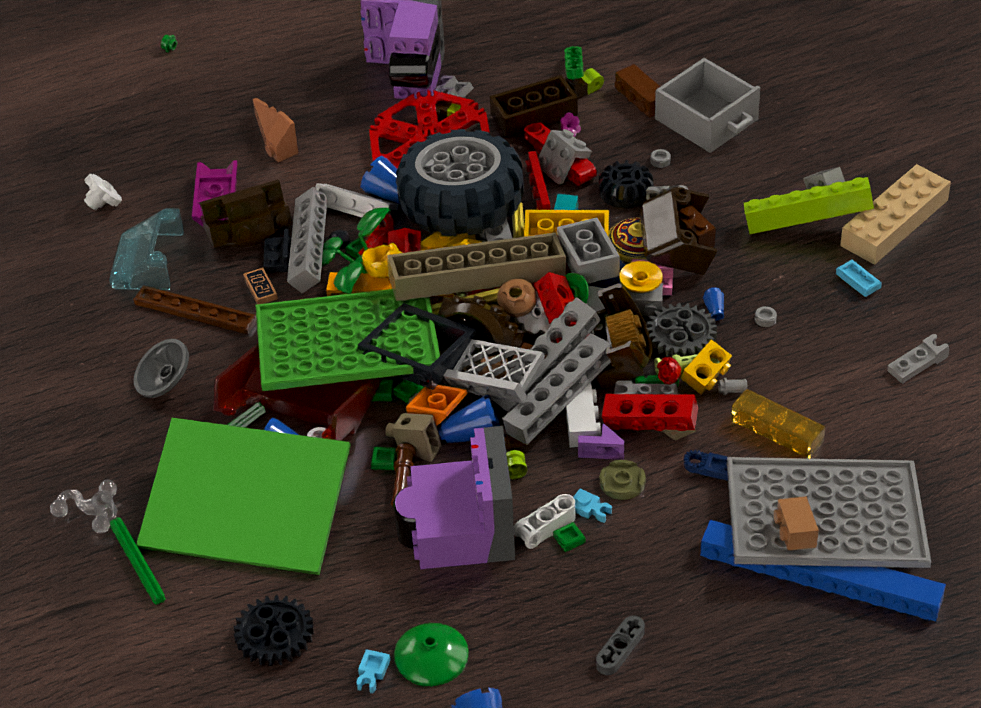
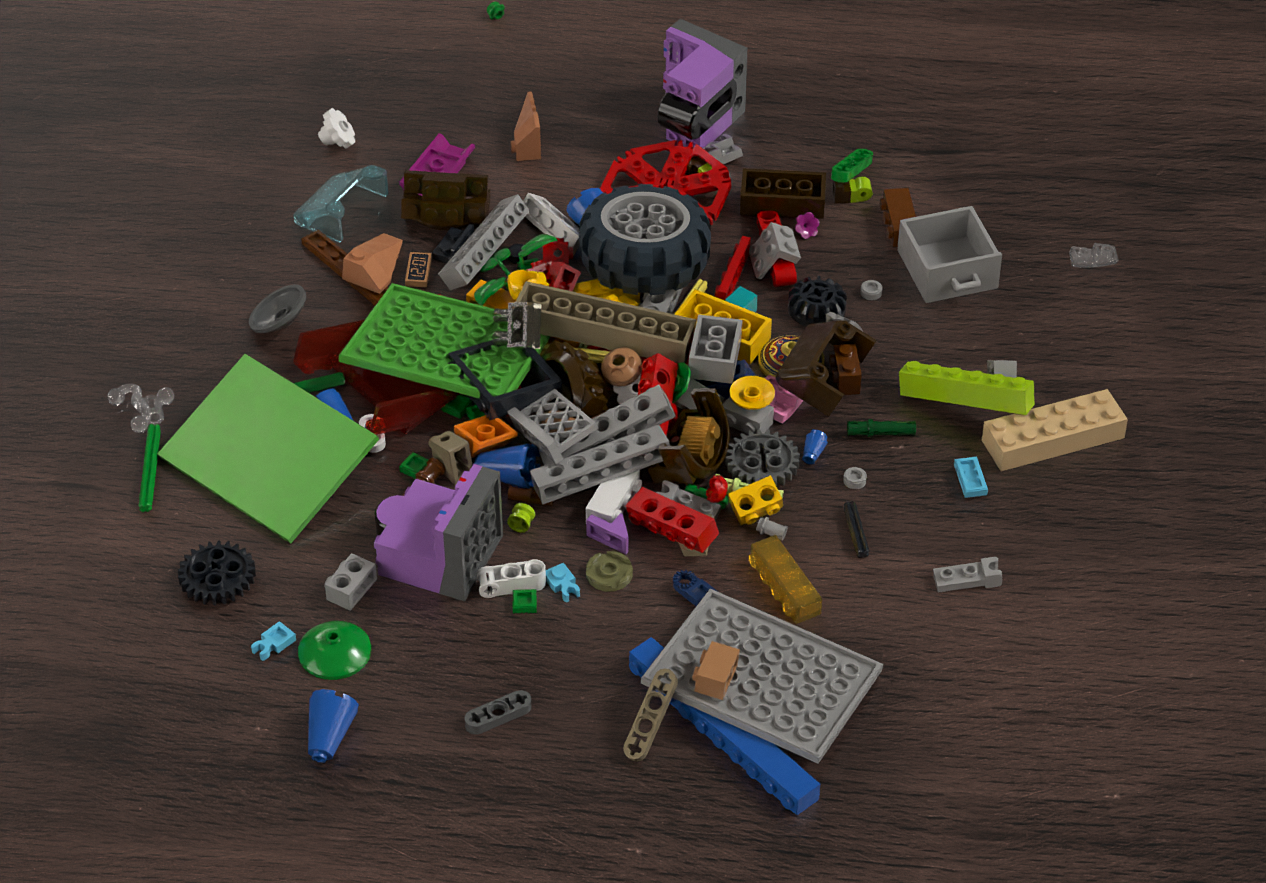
camera: 25 degrees right, 0 degrees up
none -> light grey brick [324,553,377,611]
none -> nougat wedge [342,233,403,294]
none -> clear smoke brick [493,302,541,350]
none -> dark tan beam [623,668,678,762]
none -> black axle [844,501,869,558]
none -> dark green pin [847,419,916,437]
none -> clear slope [1069,243,1118,268]

